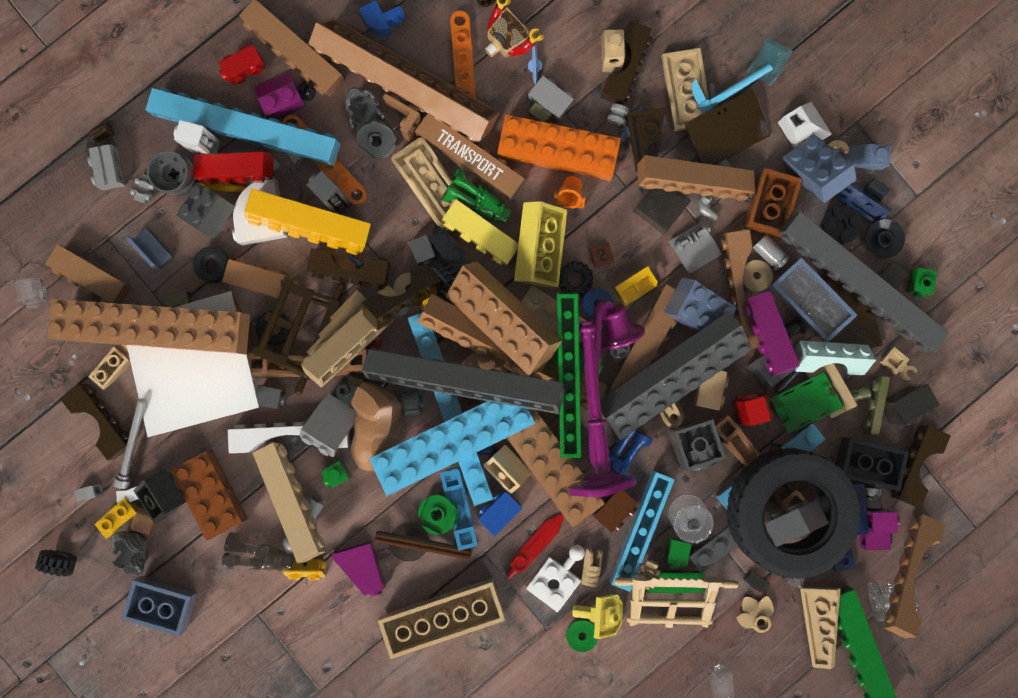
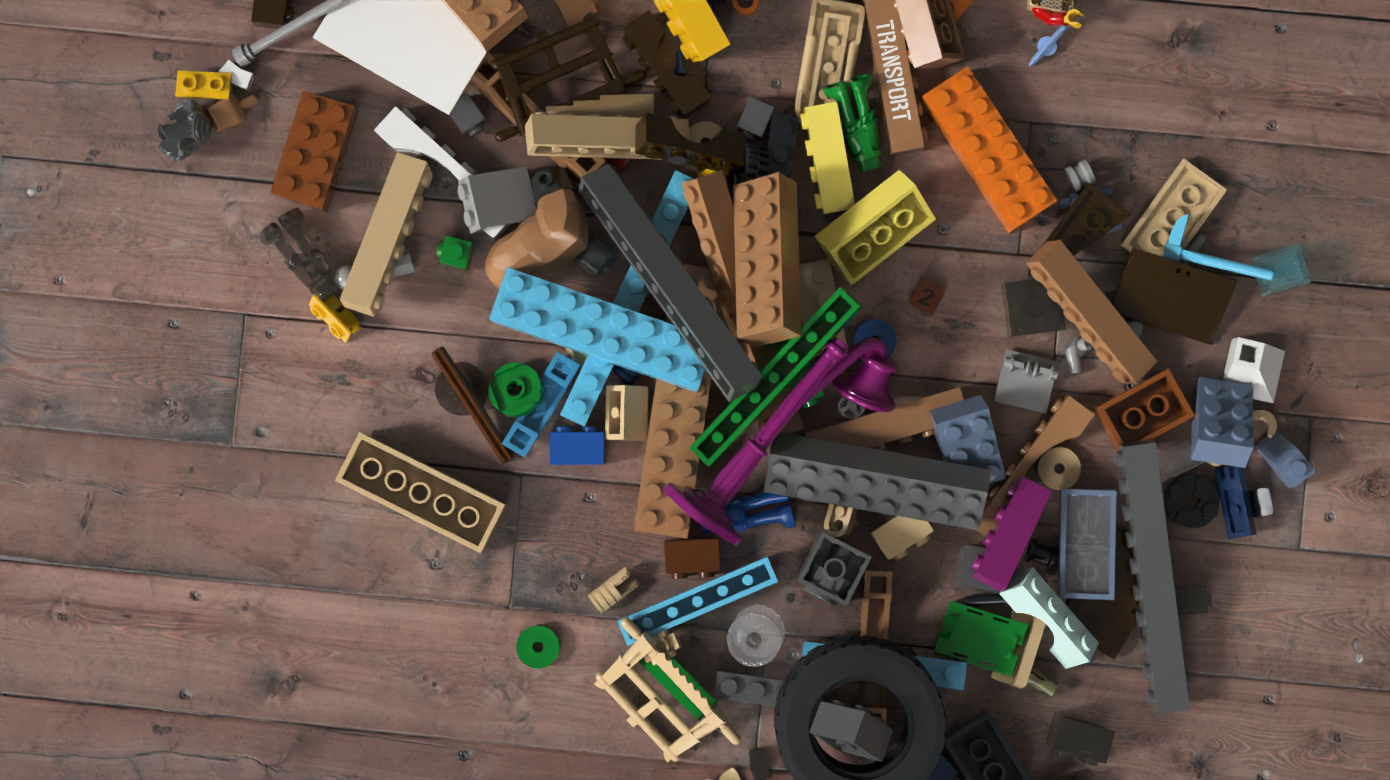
camera: 45 degrees right, 0 degrees up
black tyre [35,549,78,577] -> none
light grey piece [74,483,104,502] -> none
sand blue brick [121,576,198,636] -> none
pearl dark grey brick [133,468,186,524] -> none
black tyre [256,311,290,345] -> none
magenta slope [332,541,386,597] -> none
red piece [505,514,564,579] -> none
white plate [526,545,585,612] -> none
light grey brick [528,76,574,123] -> none
olive piece [528,102,554,123] -> none
orange piece [554,176,586,209] -> none
black tyre [559,261,594,297] -> none
light yellow piece [572,594,623,639] -> none
dark brown arch [601,21,653,105] -> none
tan torso [601,30,625,72] -> none
yellow hinge [613,266,658,306] -> none
green brick [664,537,692,569] -> none
red wedge [731,391,774,426] -> none
light grey piece [752,234,790,271] -> none
olive plate [863,376,890,436] -> none
black dish [865,219,905,258] -> none
tan plate [879,347,918,381] -> none
green brick [906,268,938,299] -> none

